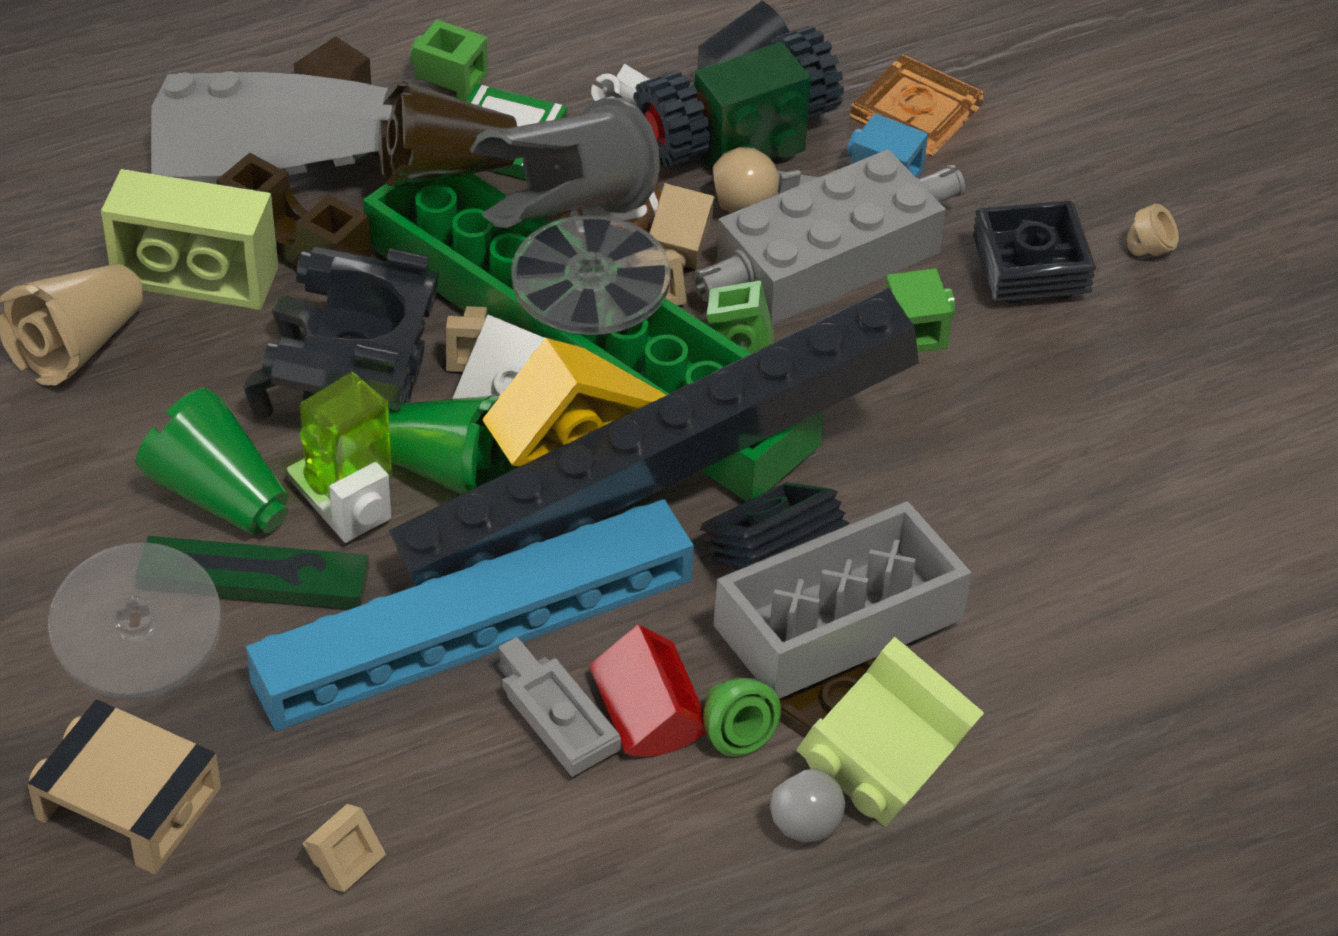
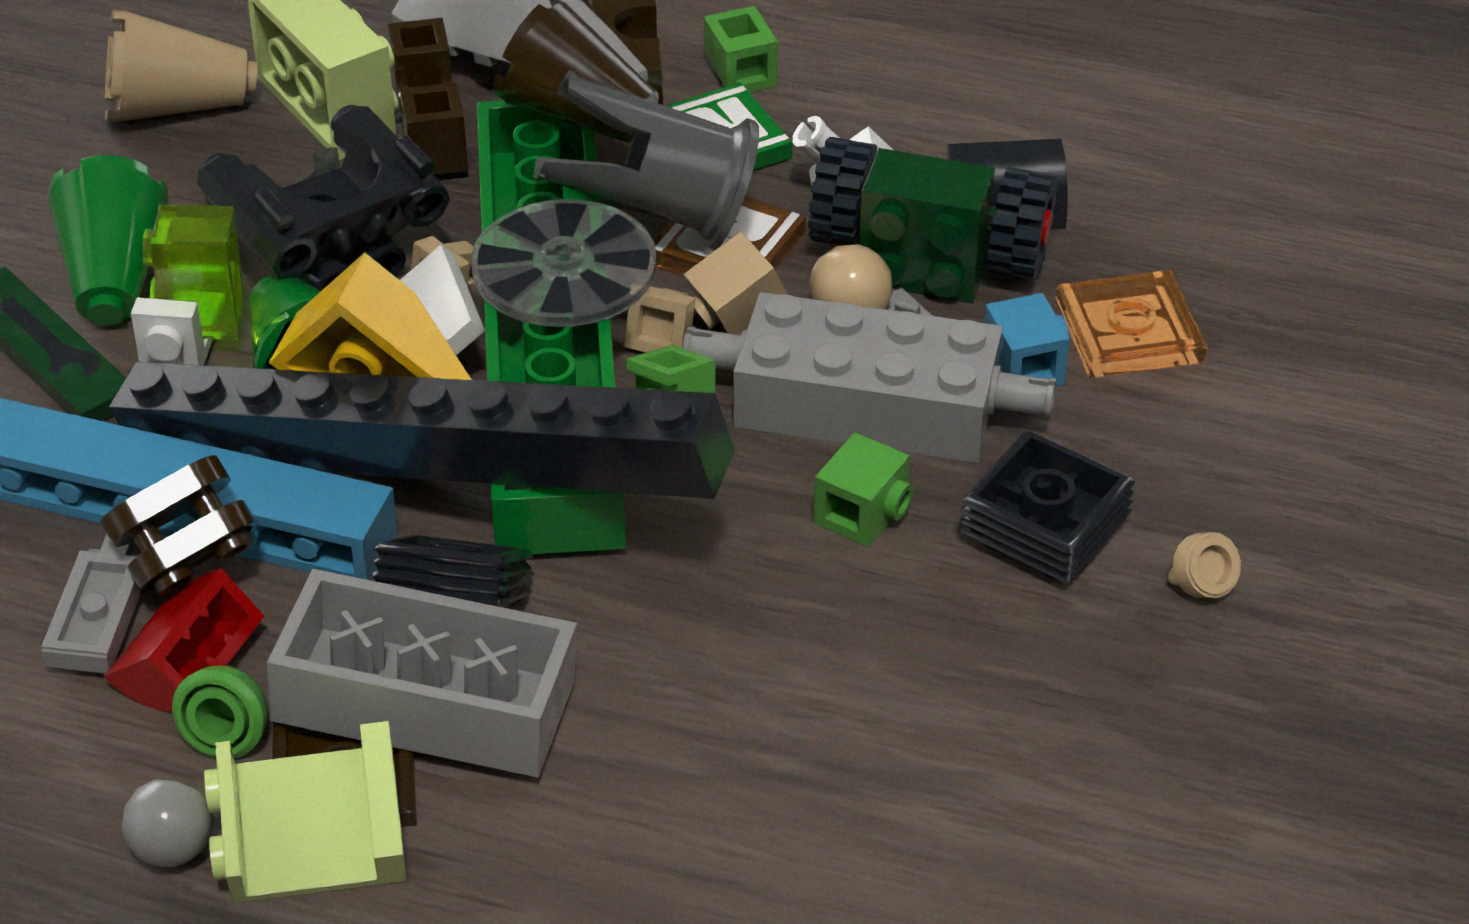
camera: 45 degrees right, 5 degrees down
none -> dark brown brick [100,455,258,596]

